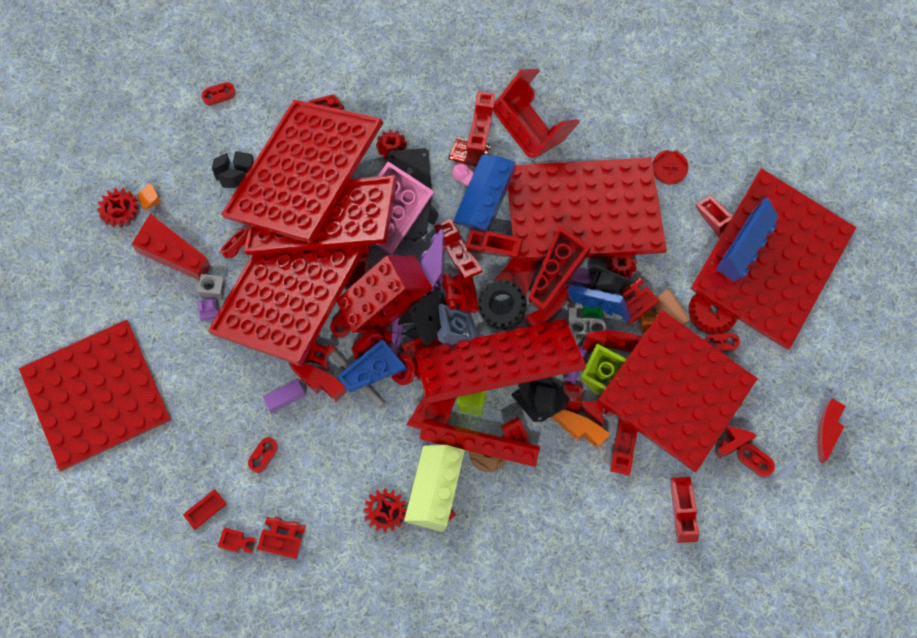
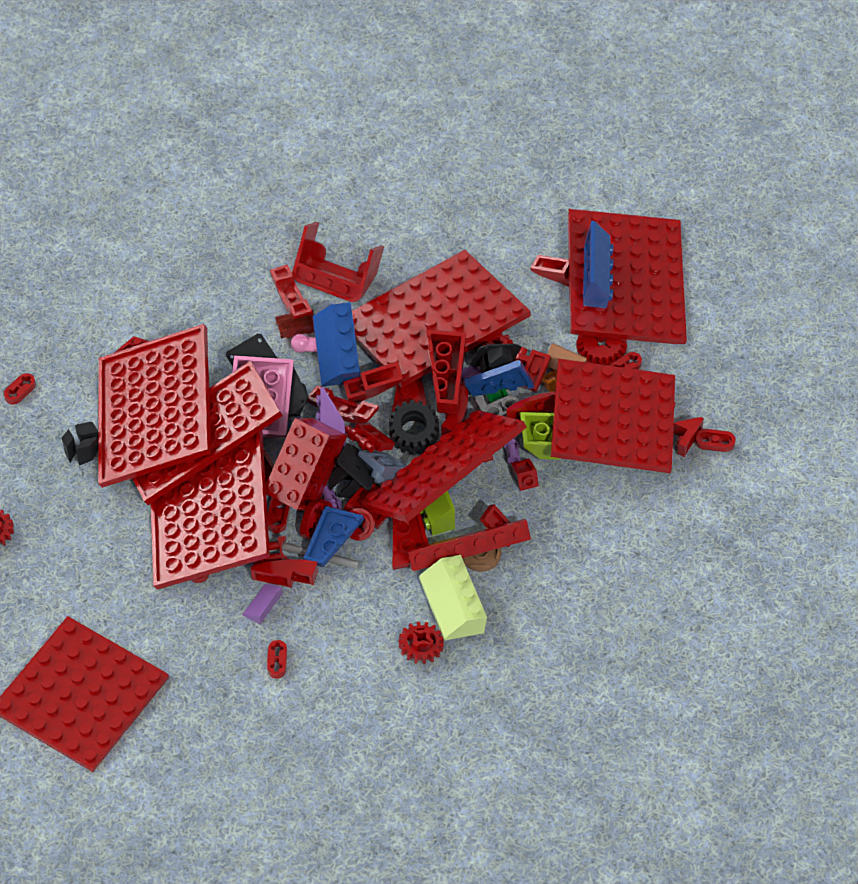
camera: 30 degrees left, 15 degrees down
red wedge [131,213,211,280] -> none
orange slope [137,183,161,210] -> none
red tile [183,489,227,530] -> none
light grey brick [196,274,226,300] -> none
medium lavender tile [197,298,219,321] -> none
red plate [217,527,257,554] -> none
red plate [220,227,249,258] -> none
red plate [257,517,306,560] -> none
red gear [376,129,407,160] -> none
black piece [511,377,570,422] -> none
orange slope [551,410,610,449] -> none
red slope [580,401,615,427] -> none
red slope [610,419,638,476] -> none
red tile [652,150,688,185] -> none
red slope [670,477,700,543] -> none
red slope [817,398,846,464] -> none

